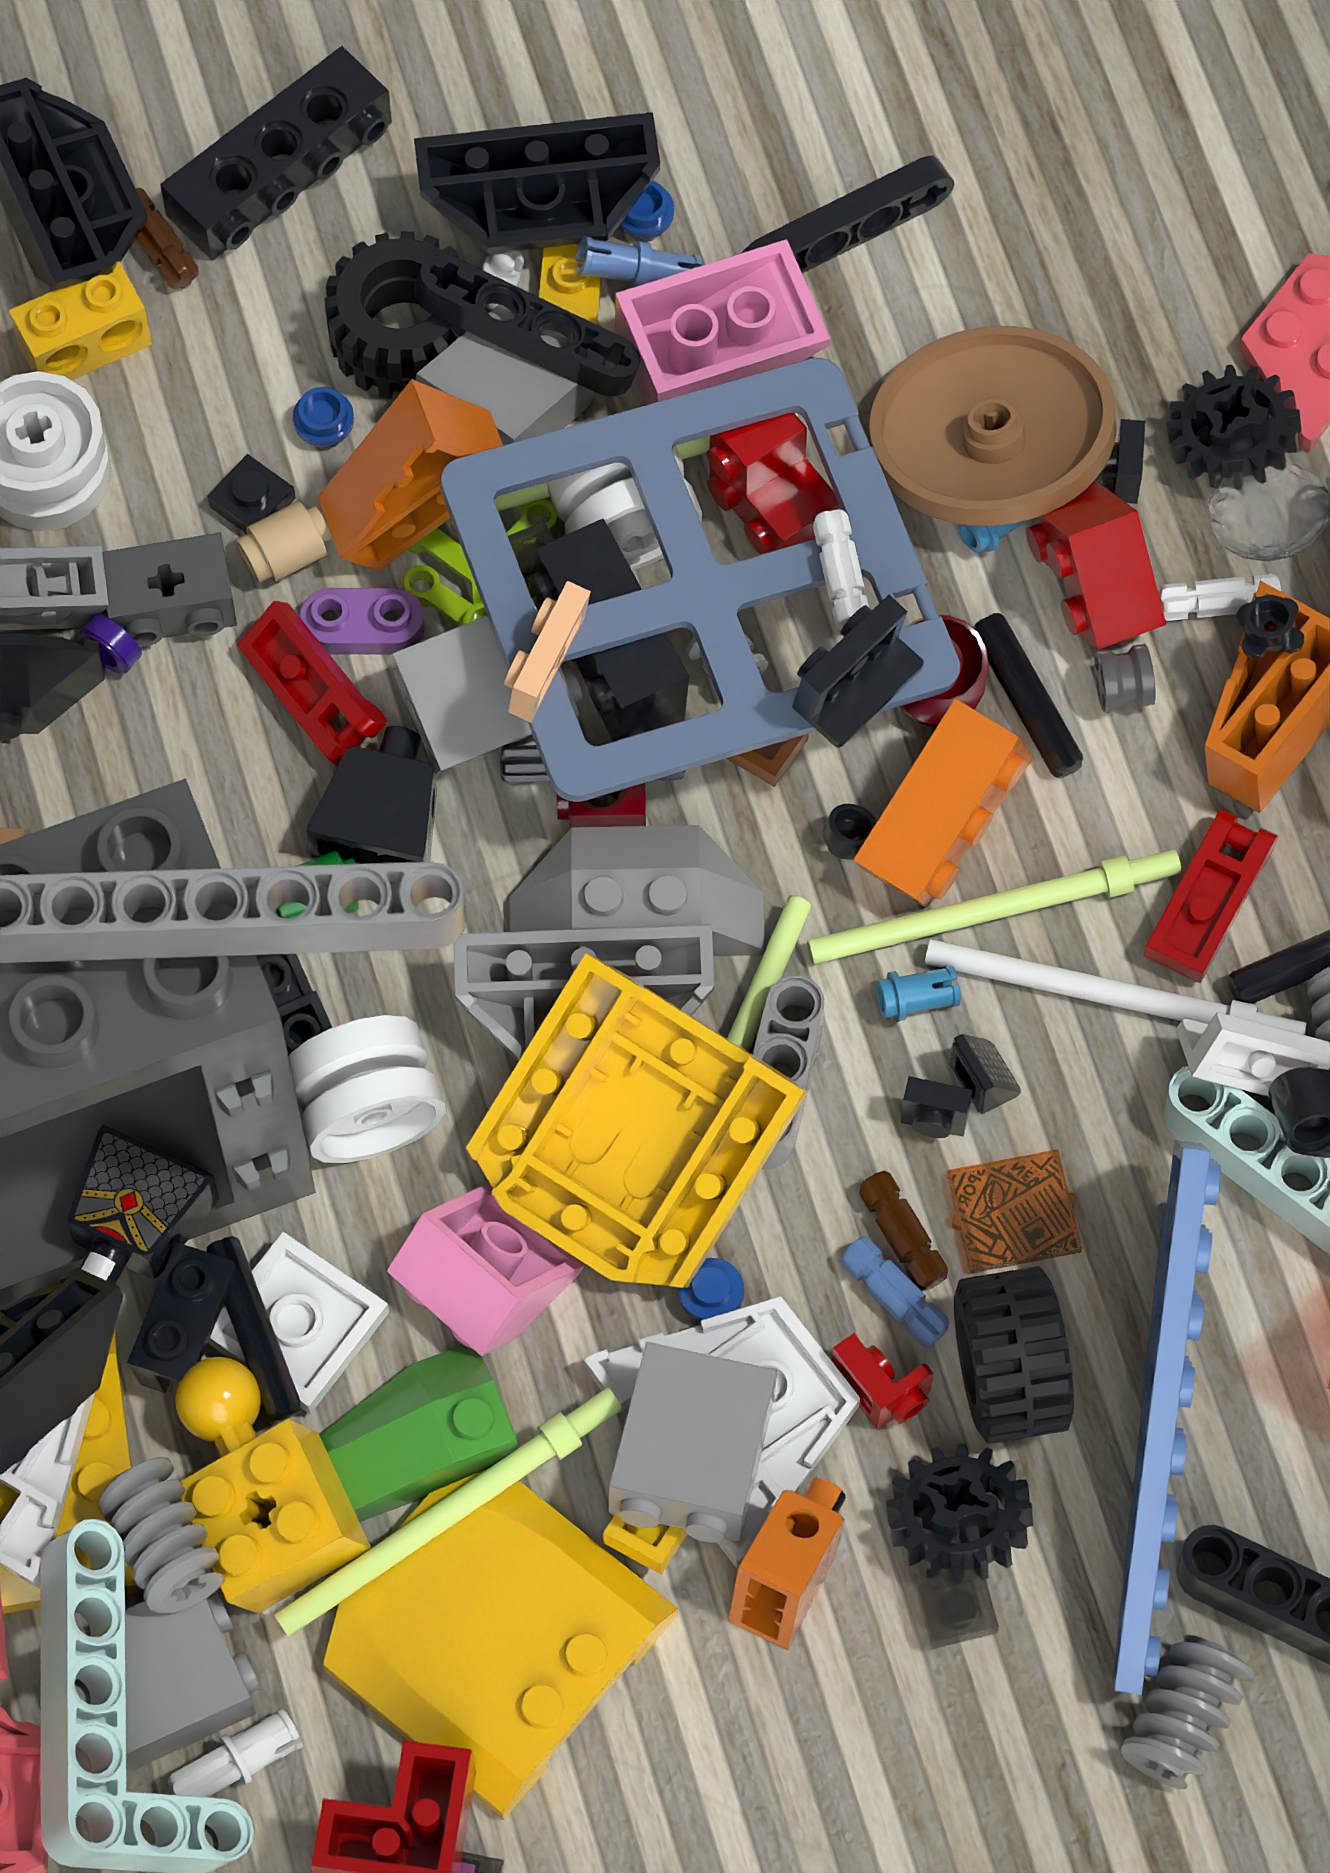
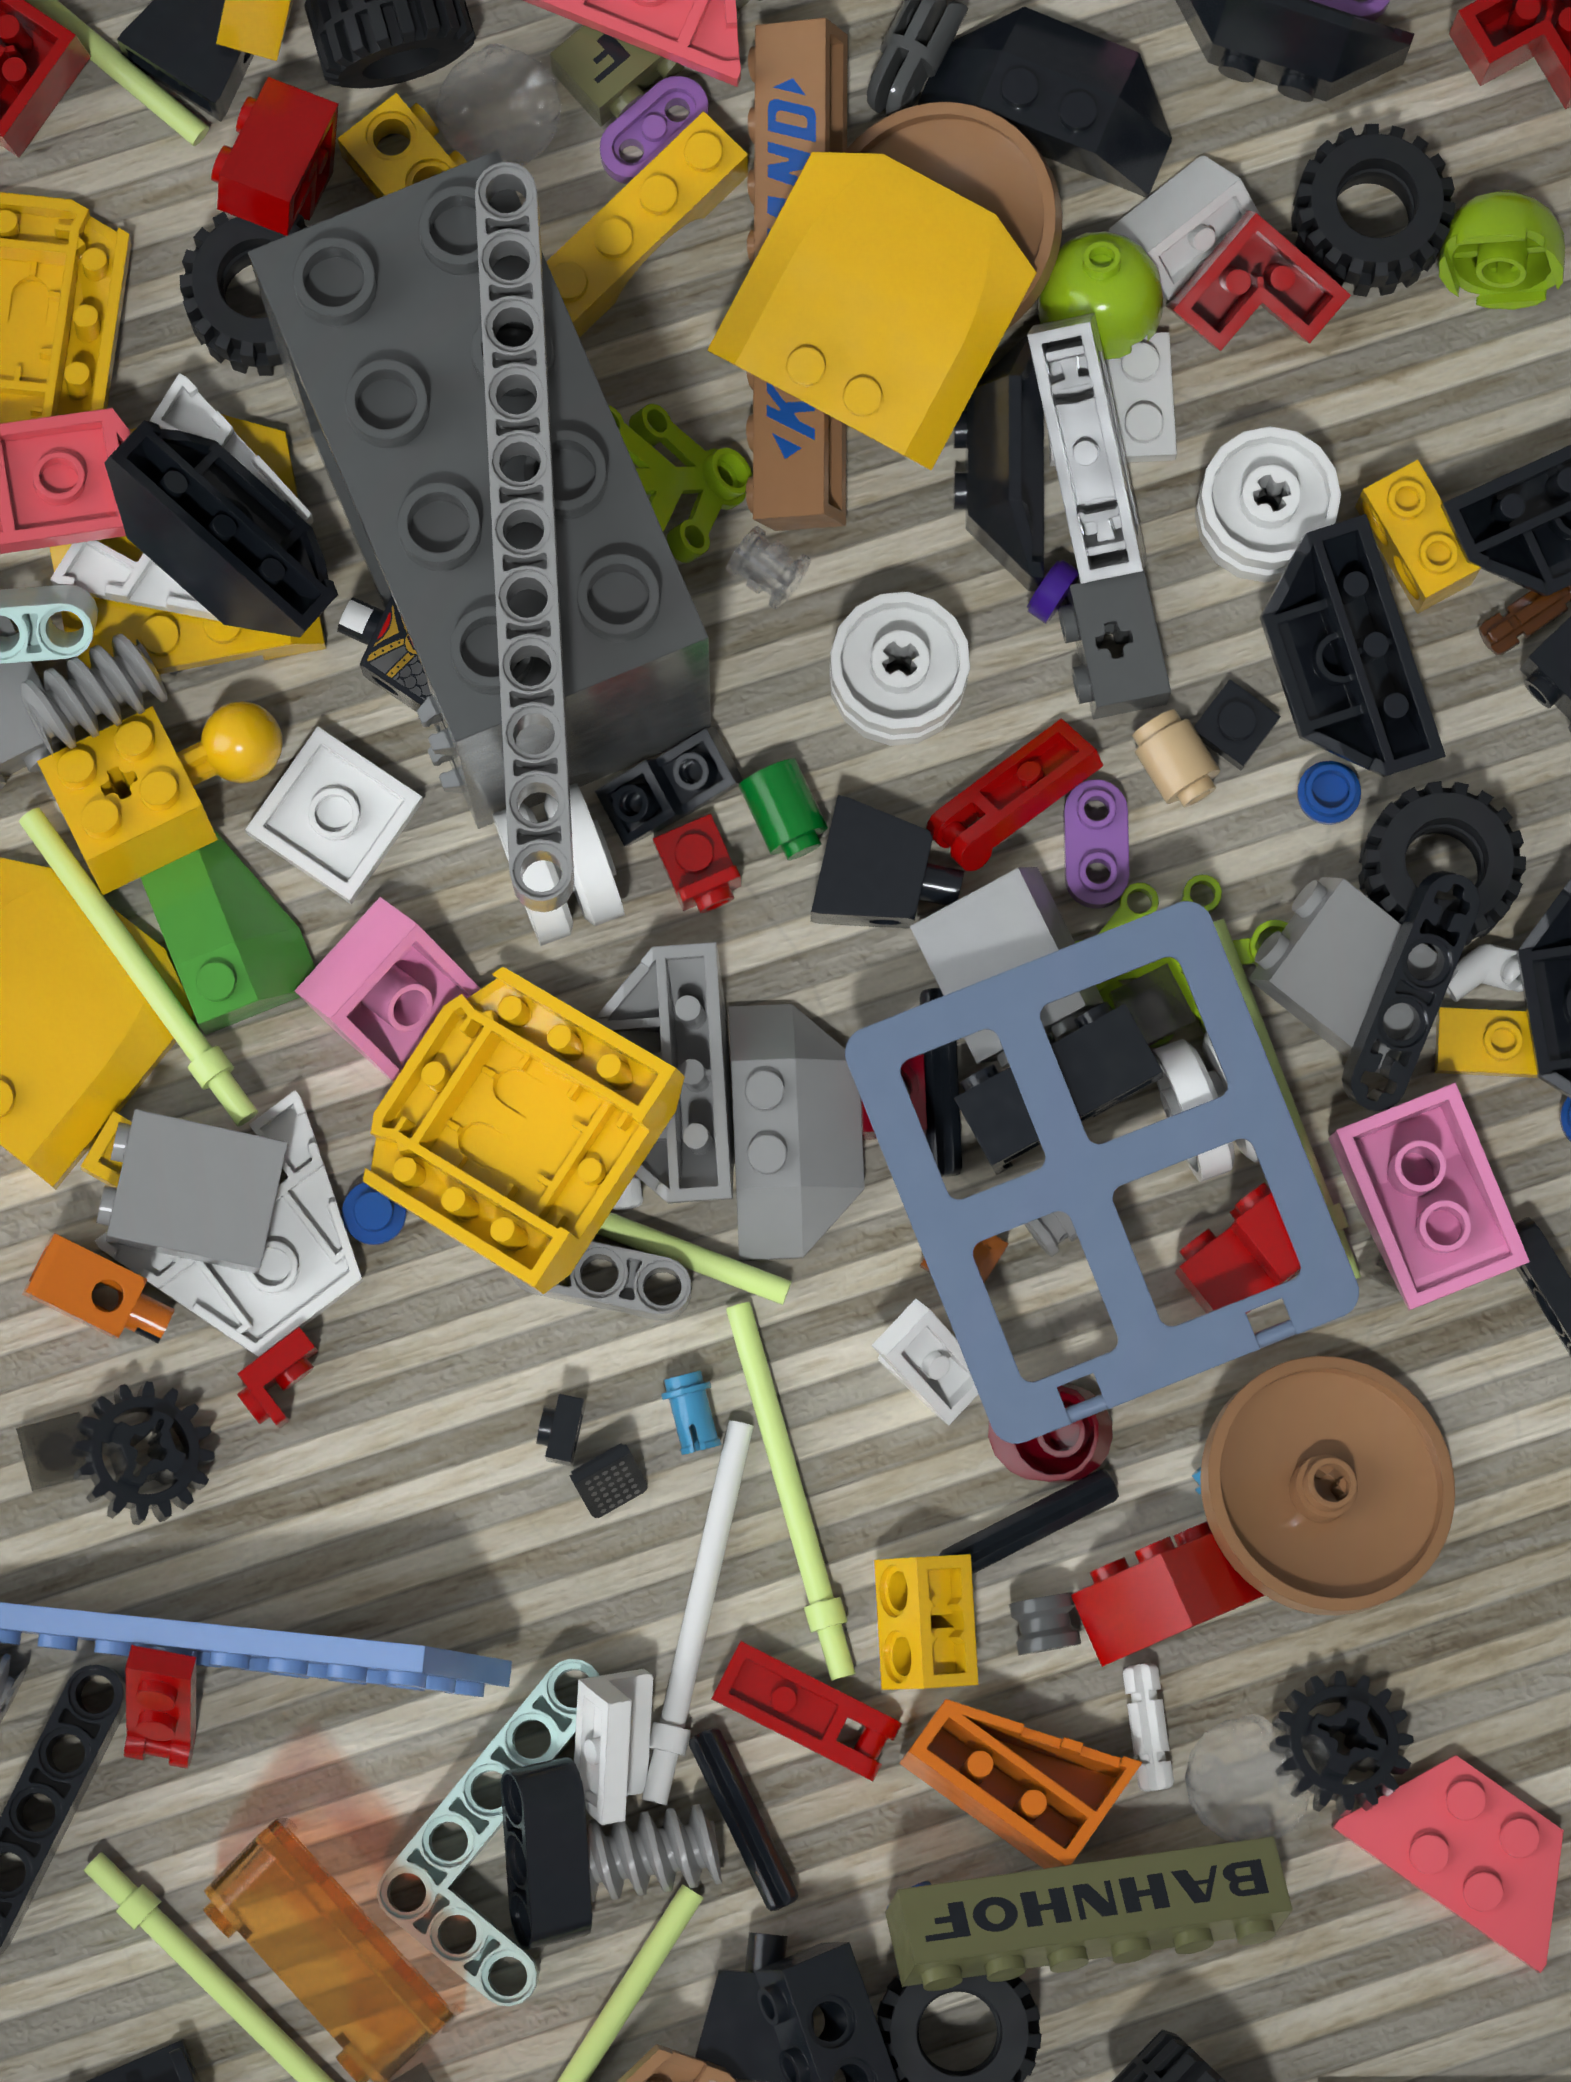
camera: 85 degrees right, 15 degrees up
black bracket [127,1242,237,1393] -> none
black axle [206,1236,301,1422] -> none
orange wedge [318,379,503,571] -> none
light nougat plate [504,581,591,723] -> none
medium blue pin [576,236,702,288] -> none
black bracket [792,595,924,748] -> none
white axle [813,509,869,631] -> none
black hinge [823,803,876,860] -> none
medium blue axle [841,1237,950,1347] -> none
orange wedge [853,698,1034,908] -> none
reddish brown axle [859,1170,948,1292] -> none
clear orange piece [947,1149,1082,1274] -> none
black tyre [954,1266,1074,1444] -> none
black plate [1103,419,1145,504] -> none
black plate [1236,595,1304,659] -> none
none -> red plate [124,1645,196,1769]
none -> red bracket [653,813,741,913]
none -> white wheel [829,592,970,746]
none -> white slope [871,1299,978,1426]
none -> yellow brick [874,1554,979,1690]
none -> black wedge [1259,514,1446,777]

